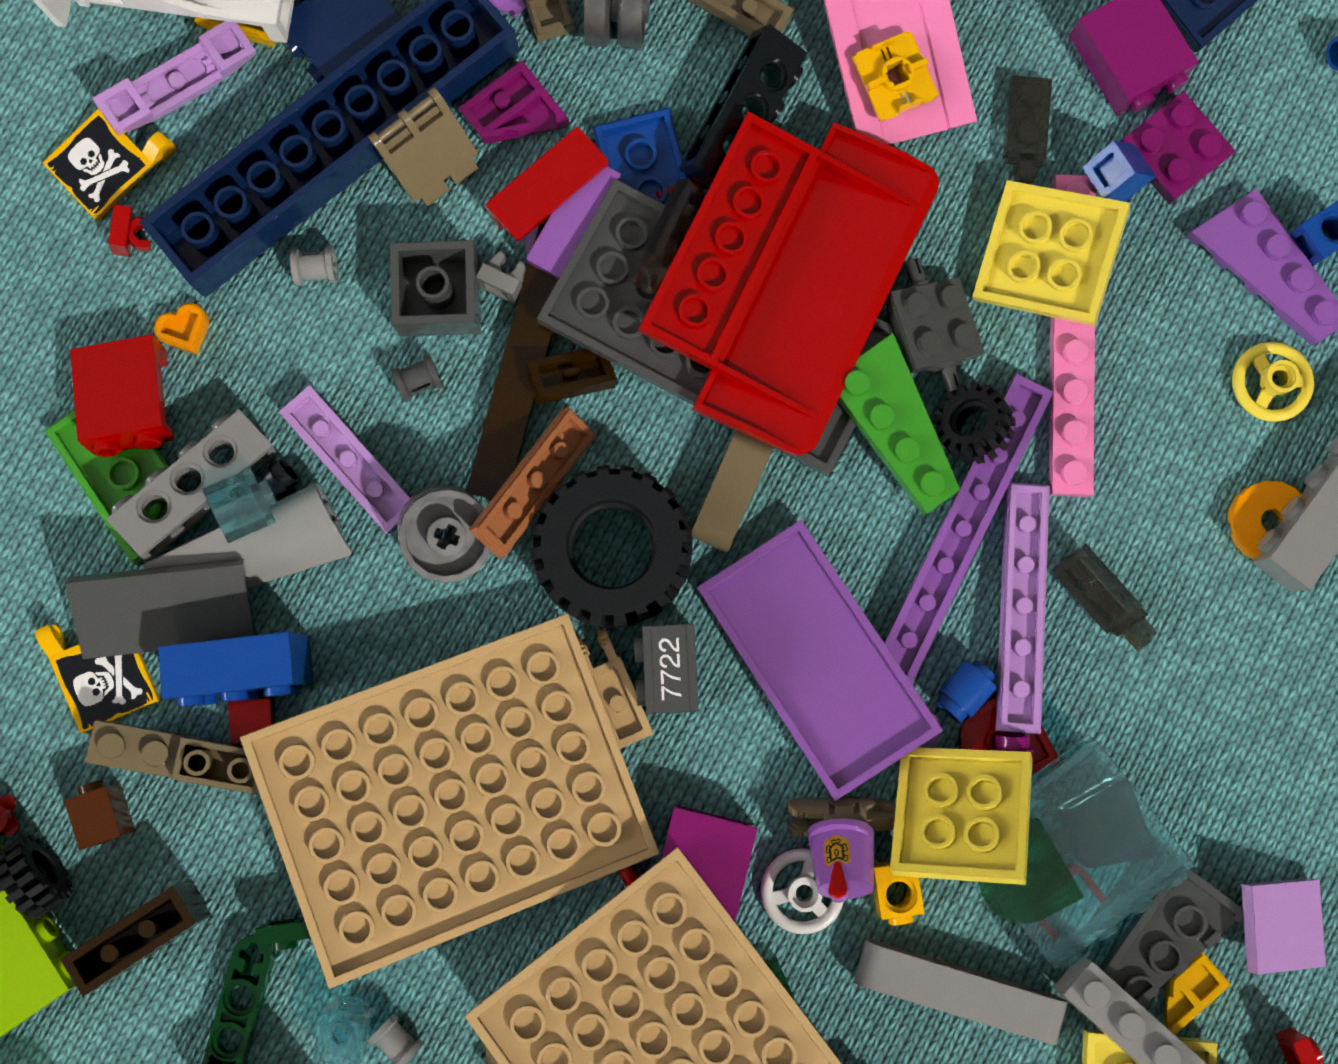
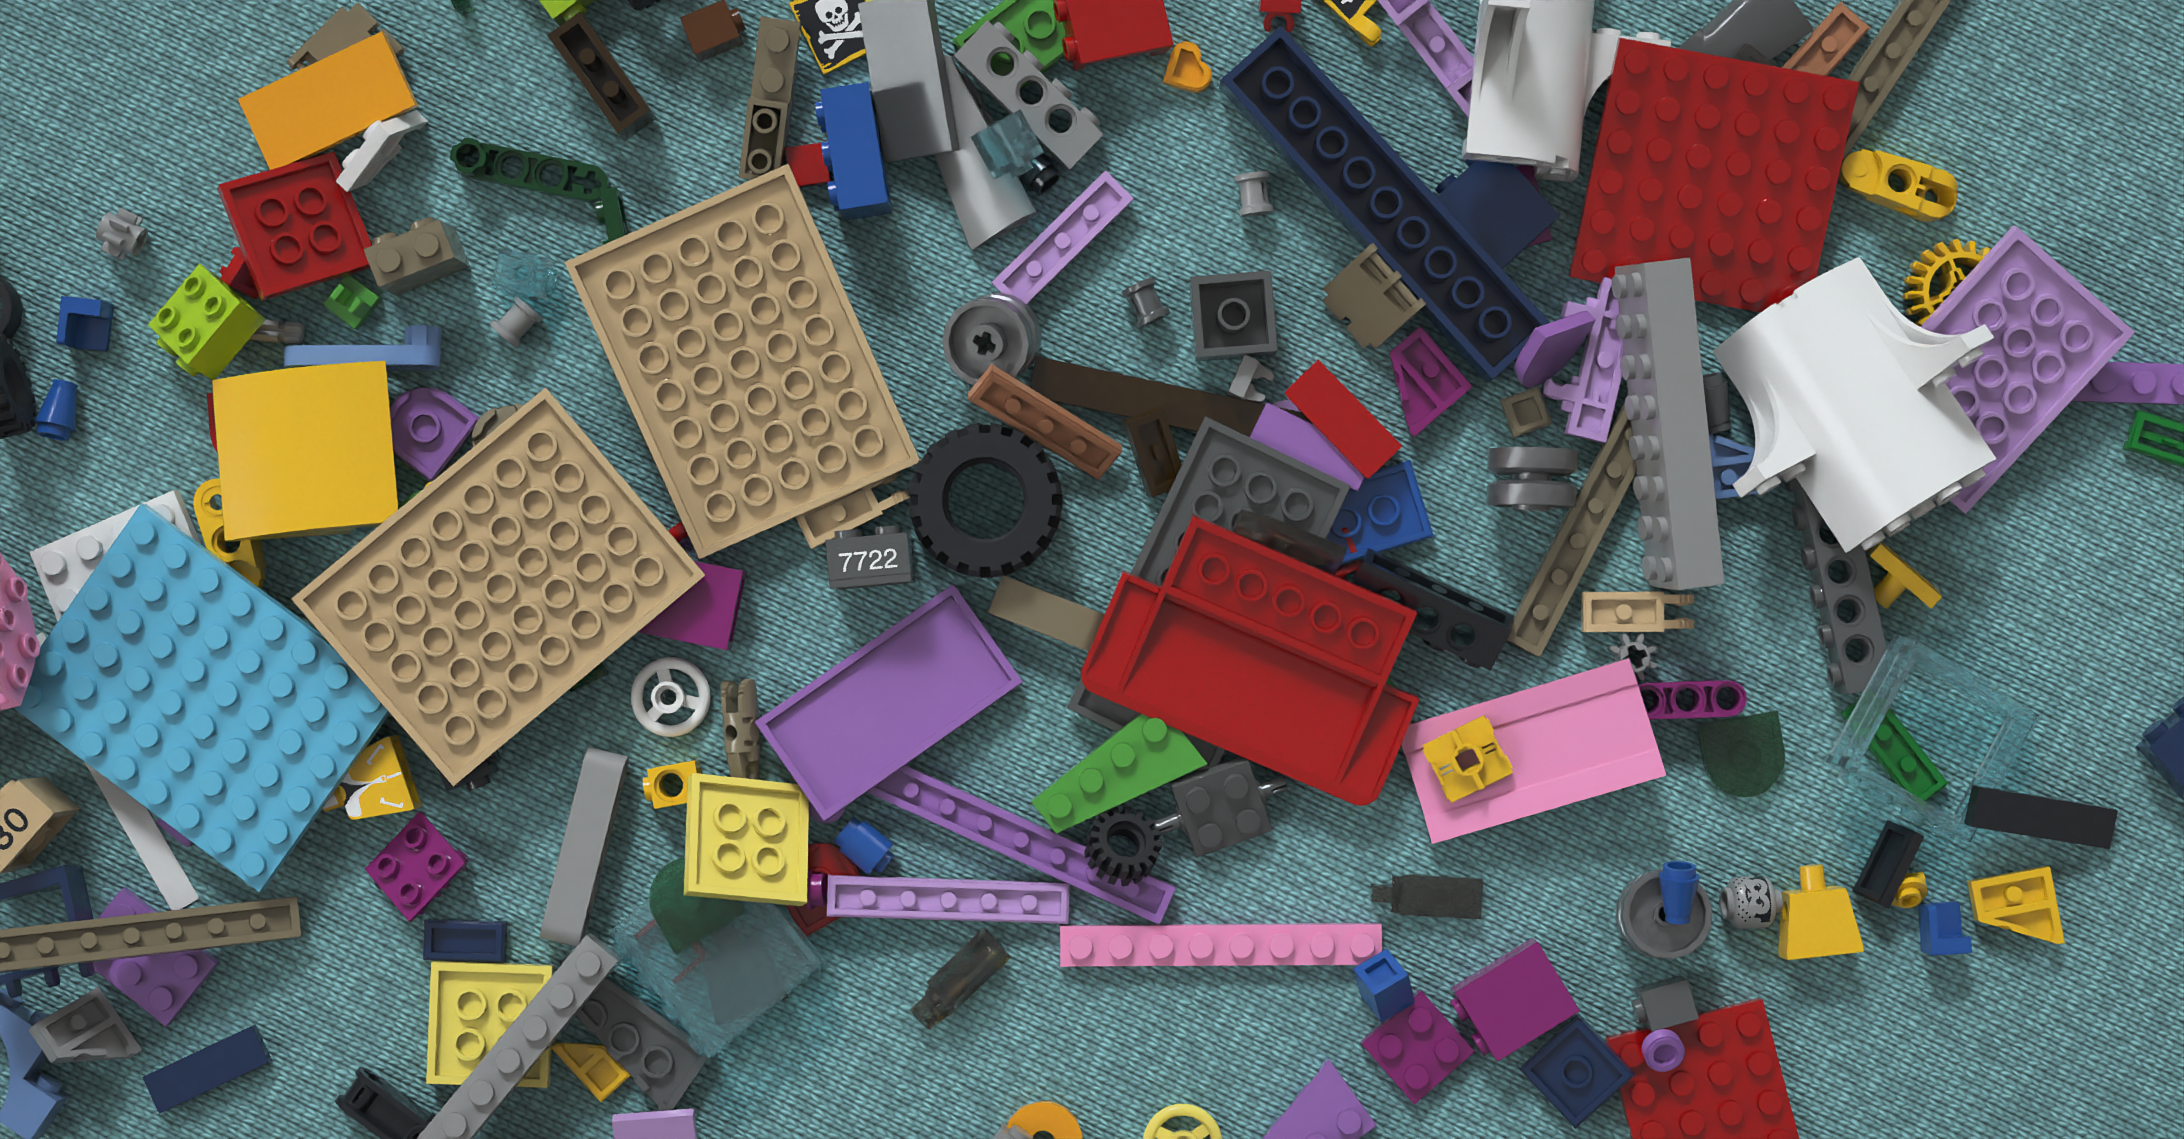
camera: 85 degrees right, 5 degrees up
medium lavender hat [808,818,875,903] -> none
light yellow plate [972,180,1130,327] -> none

